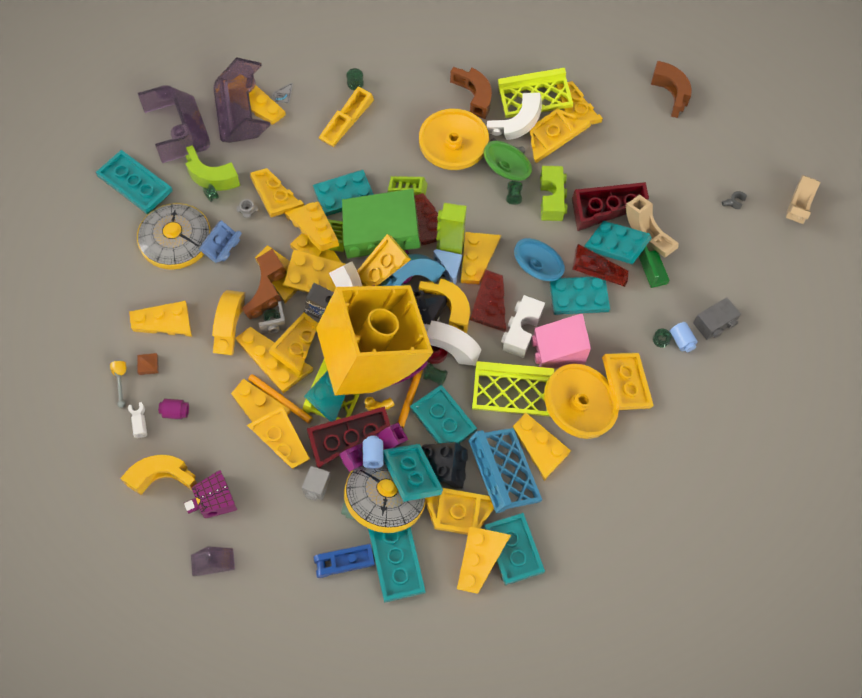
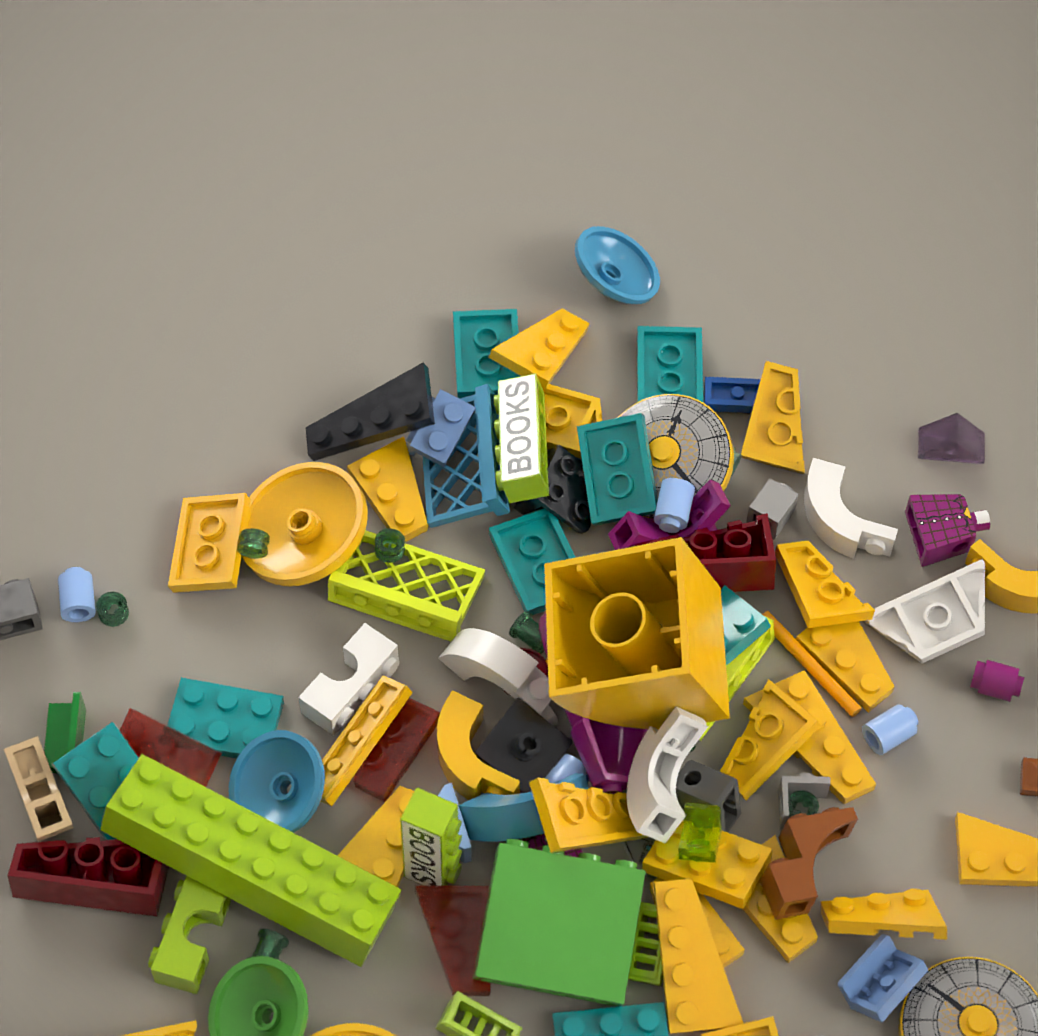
camera: 165 degrees left, 5 degrees down
yellow arch [212,290,245,355] -> none
bright pink slope [531,314,591,369] -> none
none -> lime brick [100,754,402,967]
none -> clear green bush [237,528,270,559]
none -> black wing [305,362,435,461]
none -> yellow tile [321,675,413,807]
none -> clear green bush [374,528,405,563]
none -> medium blue bracket [406,389,476,467]
none -> brick [494,373,549,503]
none -> dark azure dish [575,226,660,304]
none -> clear neon green bracket [678,803,721,863]
none -> yellow wing [740,361,805,474]
none -> white arch [804,458,898,559]
none -> yellow wing [821,889,947,940]
none -> light blue brick [862,704,919,756]
none -> white wing [864,559,985,663]

